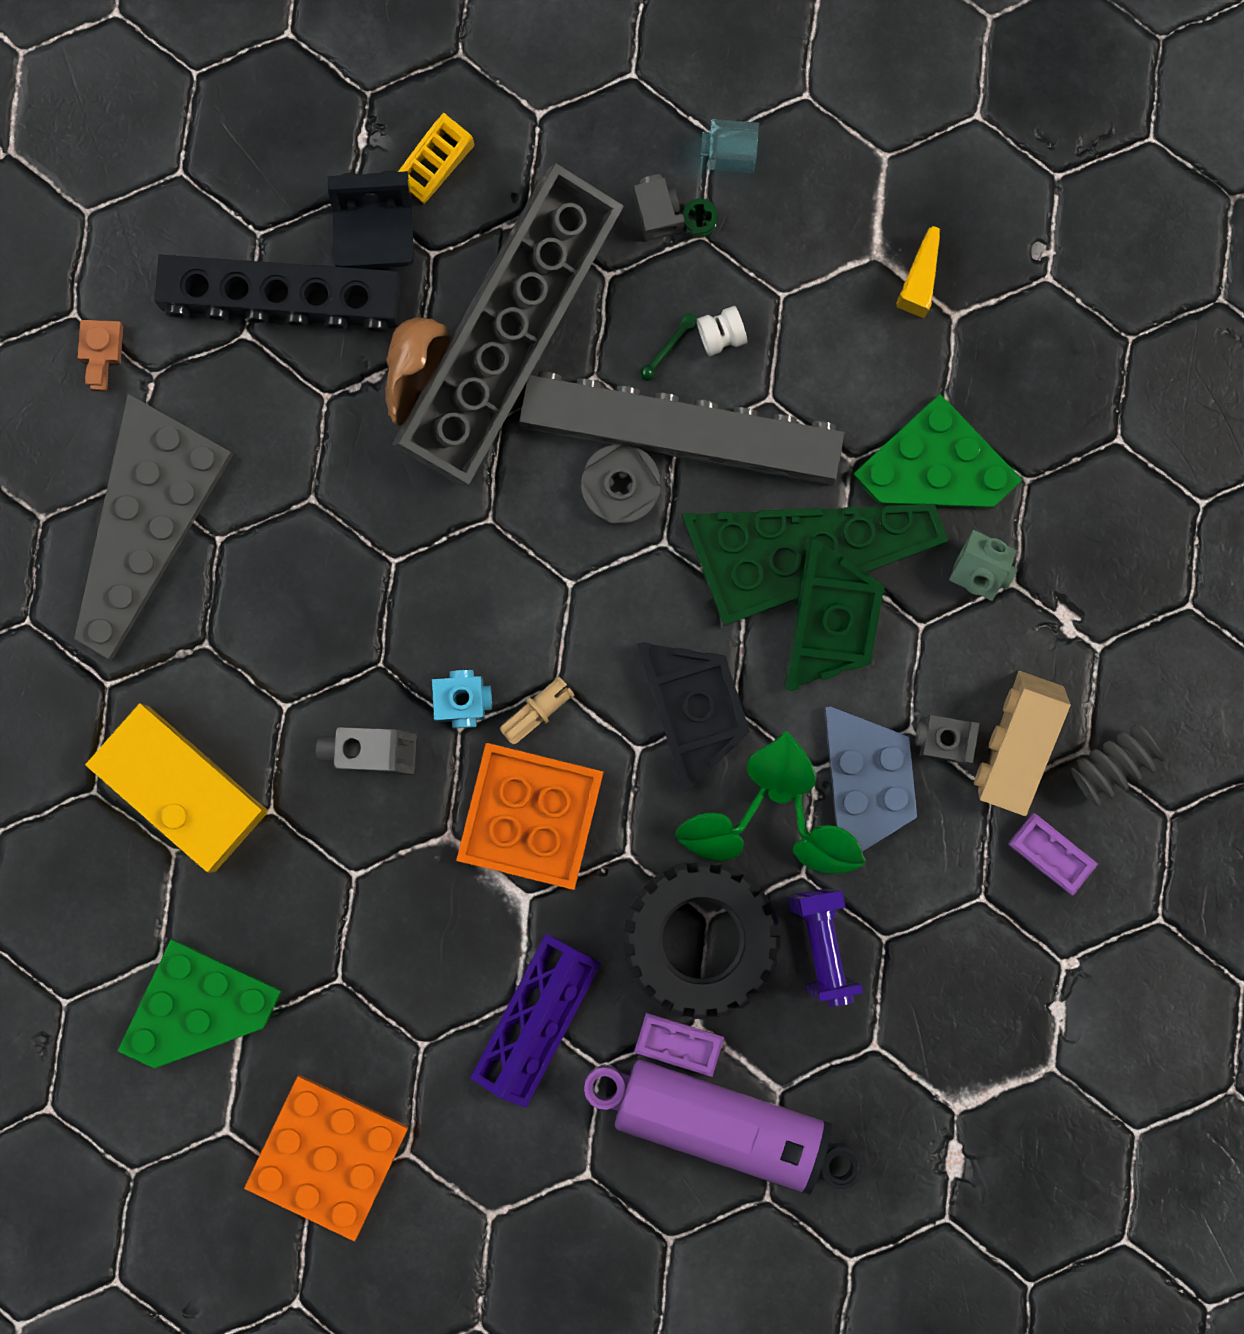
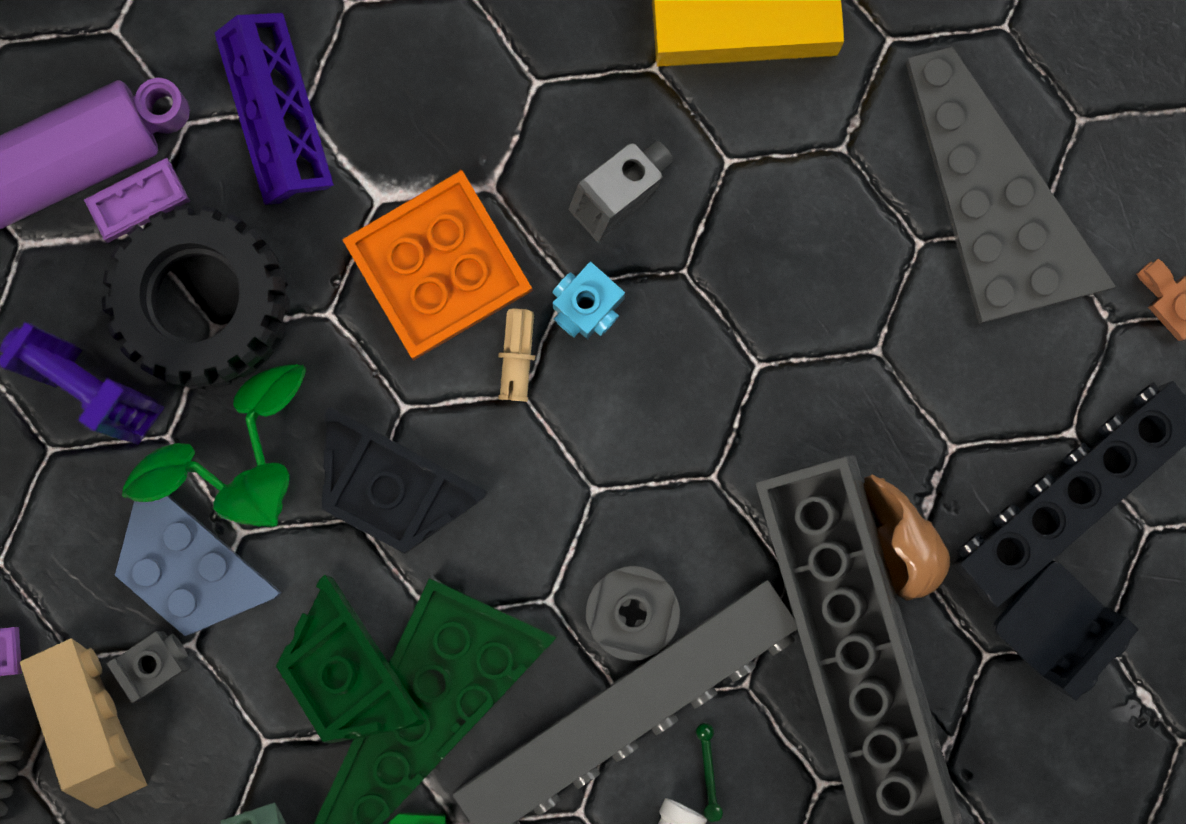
camera: 140 degrees right, 0 degrees up
yellow slope [398,113,475,204] -> none

